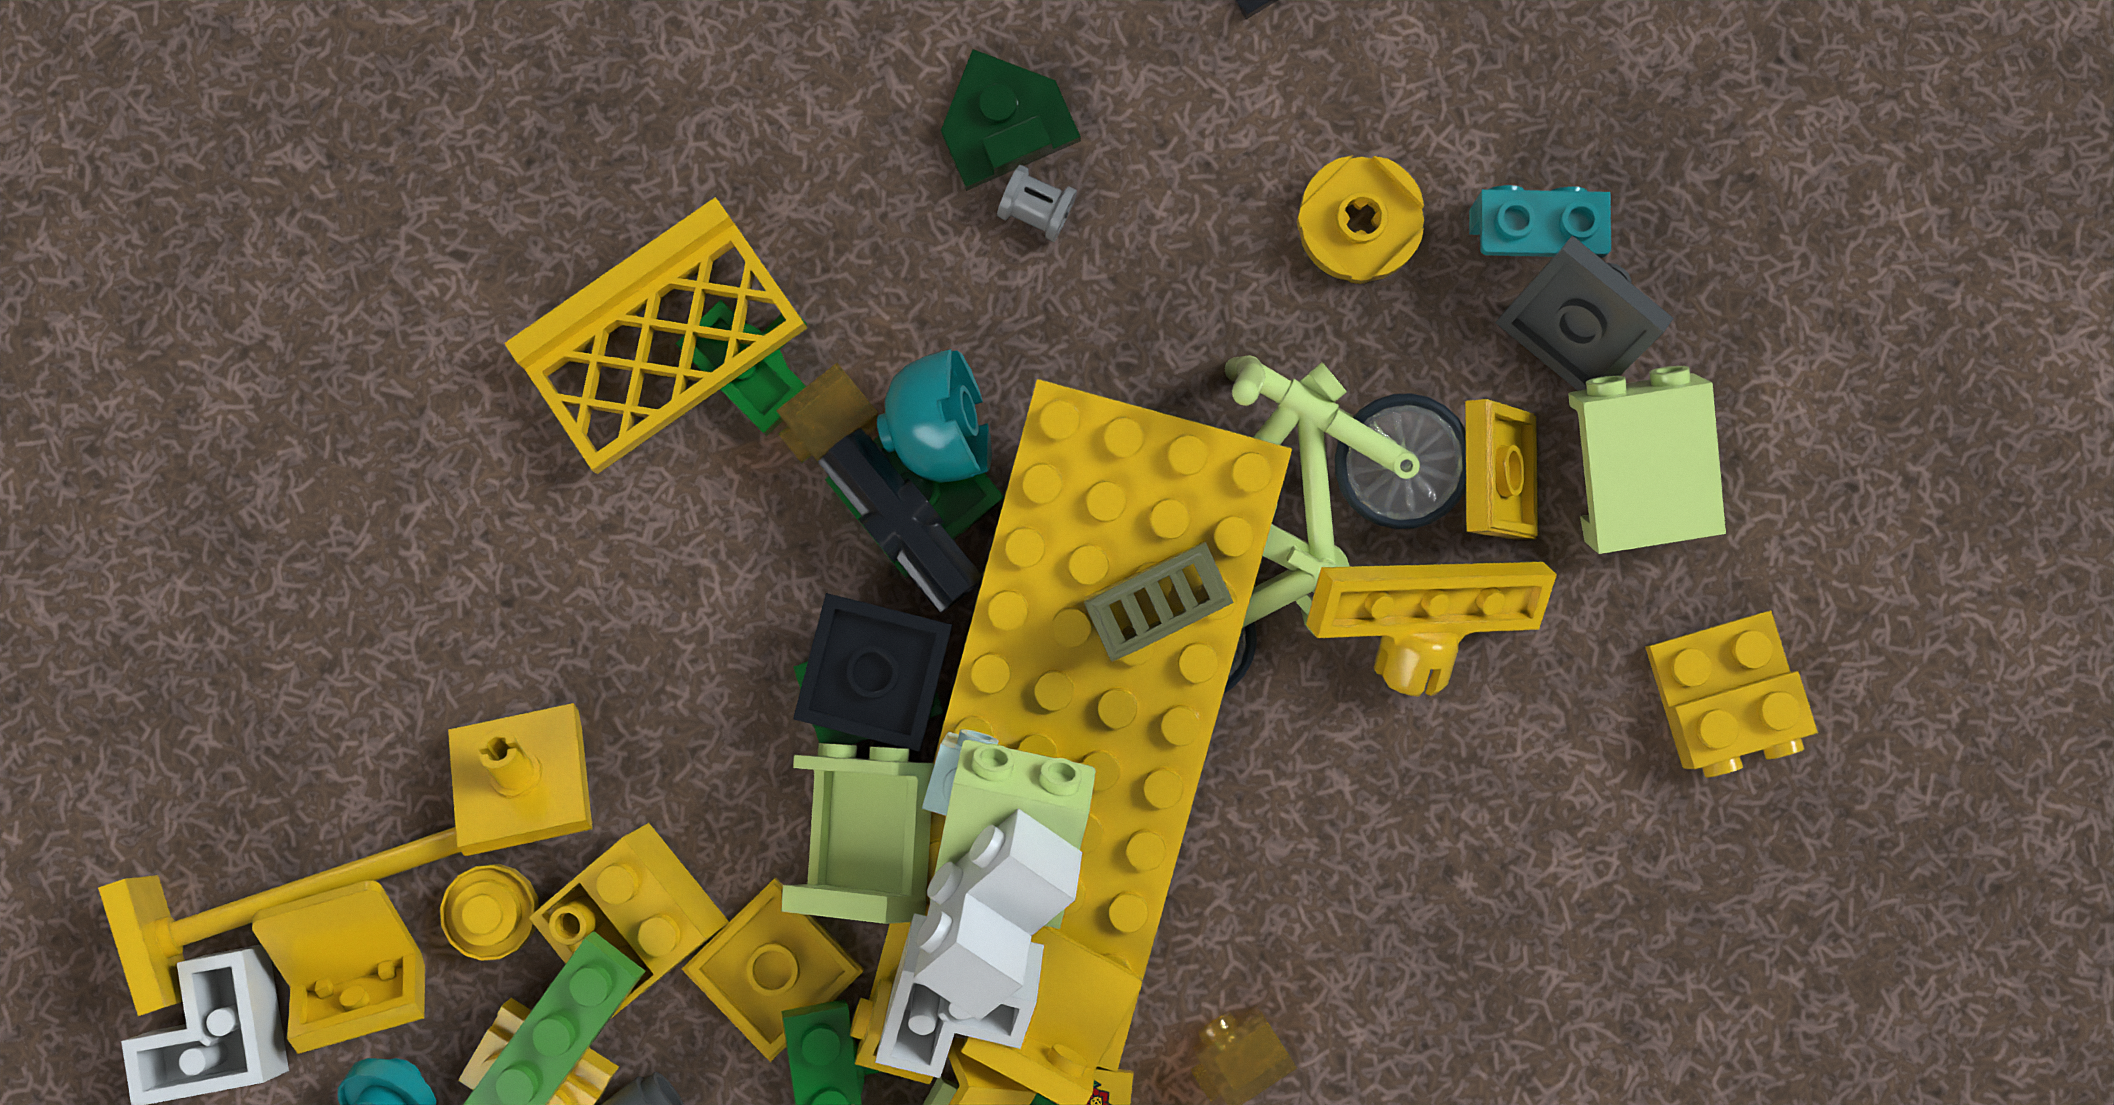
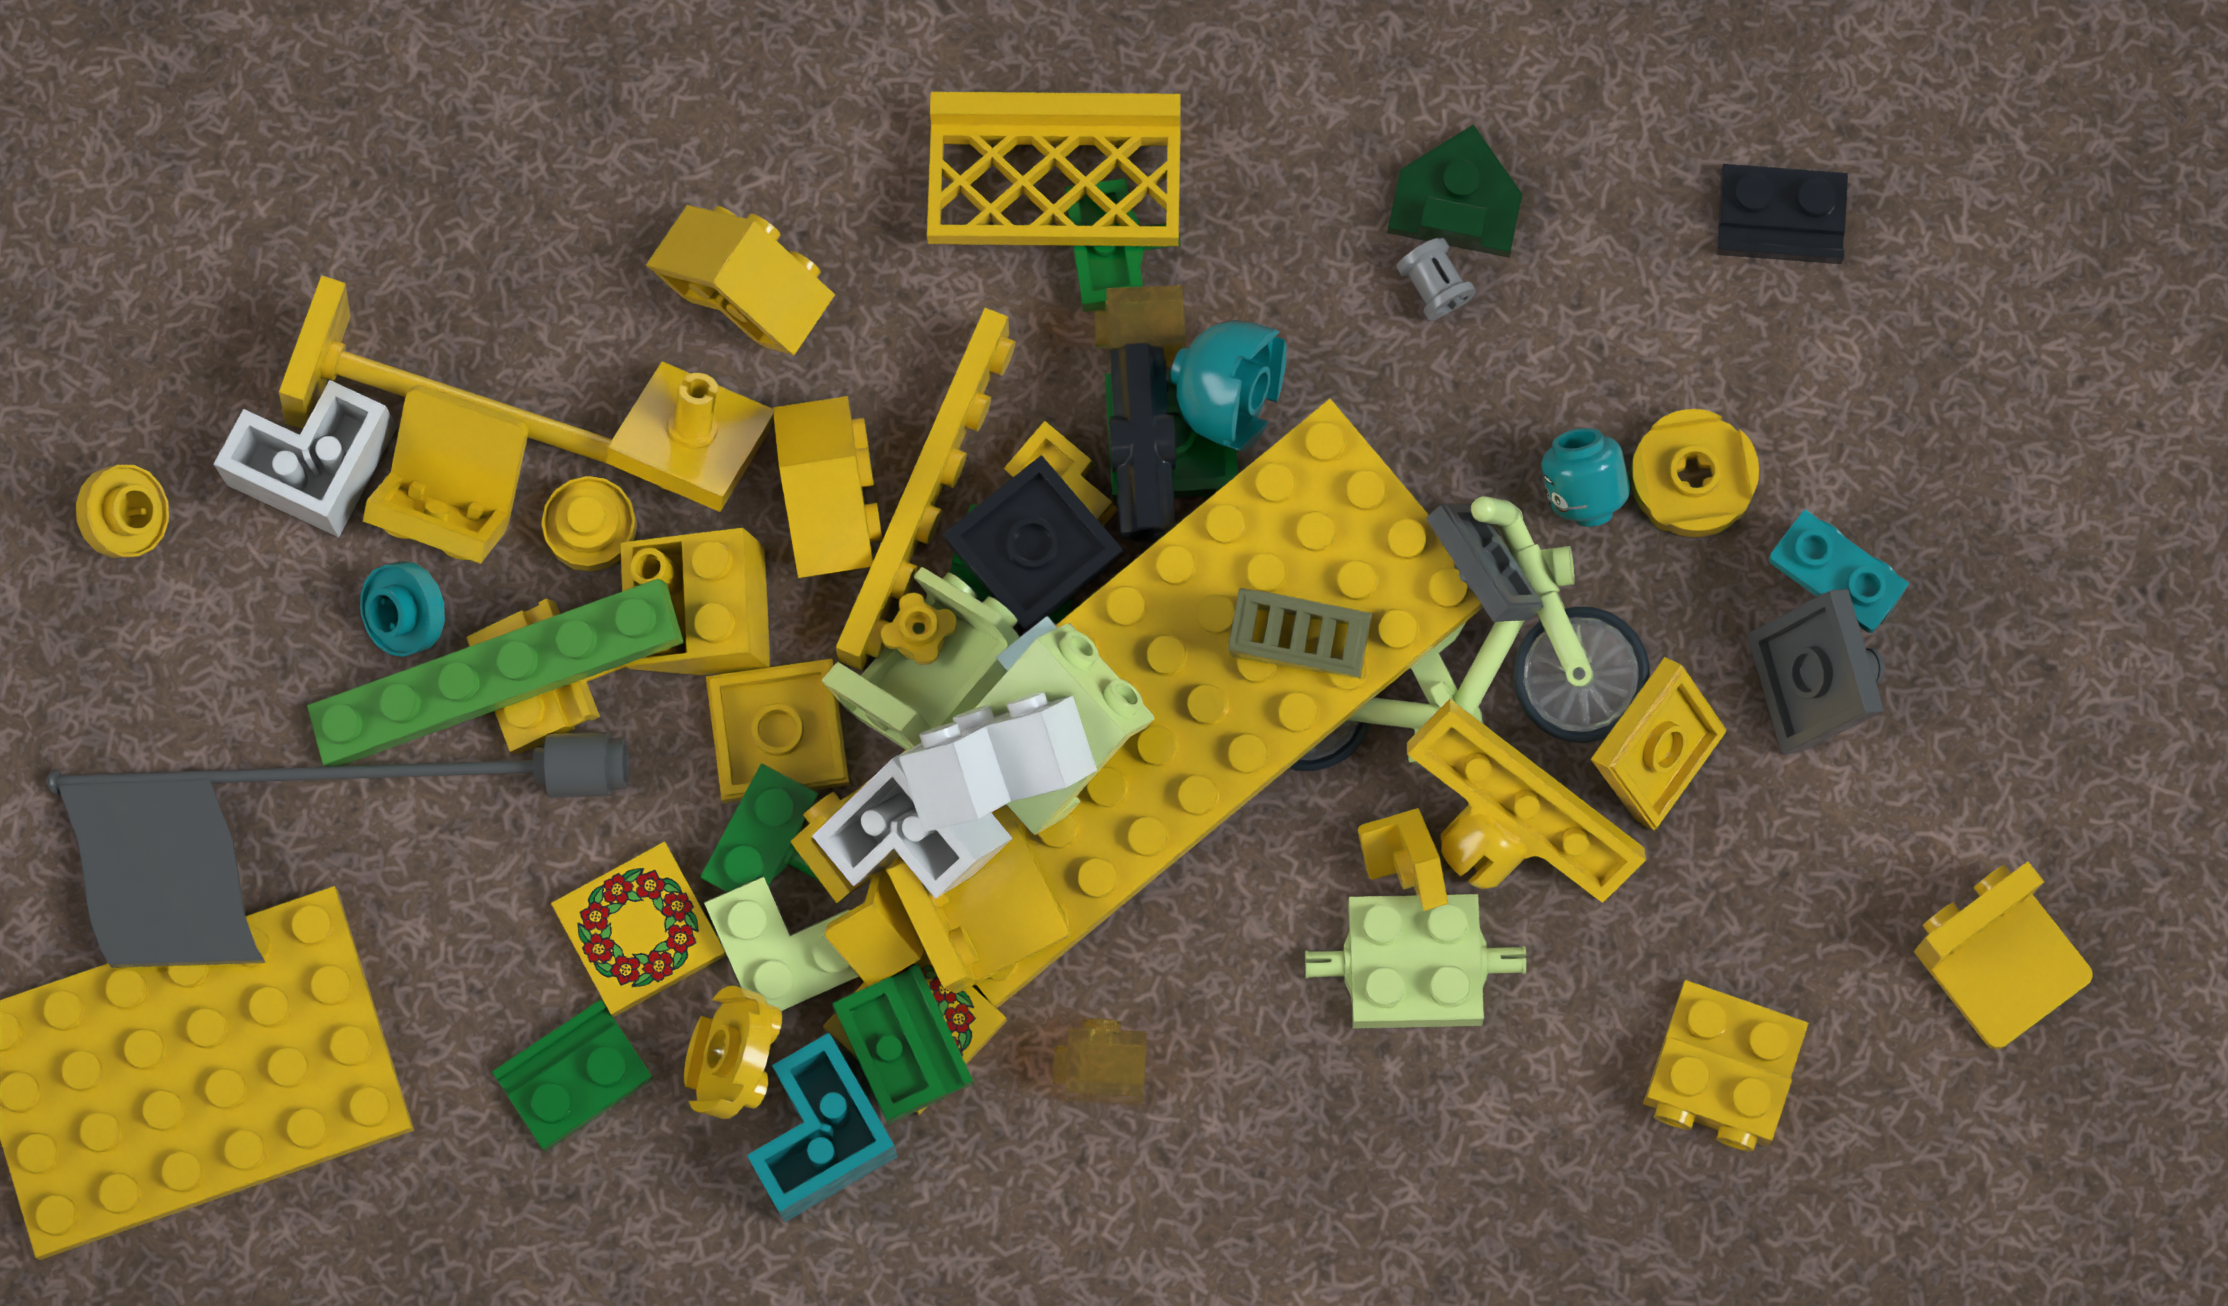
camera: 40 degrees right, 10 degrees down
yellowish green panel [1568,366,1726,554] -> none
none -> yellow brick [646,205,835,355]
none -> yellow brick [773,396,883,578]
none -> yellow plate [836,308,1016,670]
none -> yellow plate [881,593,957,665]
none -> yellow plate [1004,421,1118,527]
none -> yellowish green plate [1305,894,1526,1029]
none -> yellow bracket [1358,808,1448,911]
none -> dark grey plate [1426,504,1544,622]
none -> teal head [1541,428,1630,527]
none -> yellow bracket [1913,861,2093,1050]

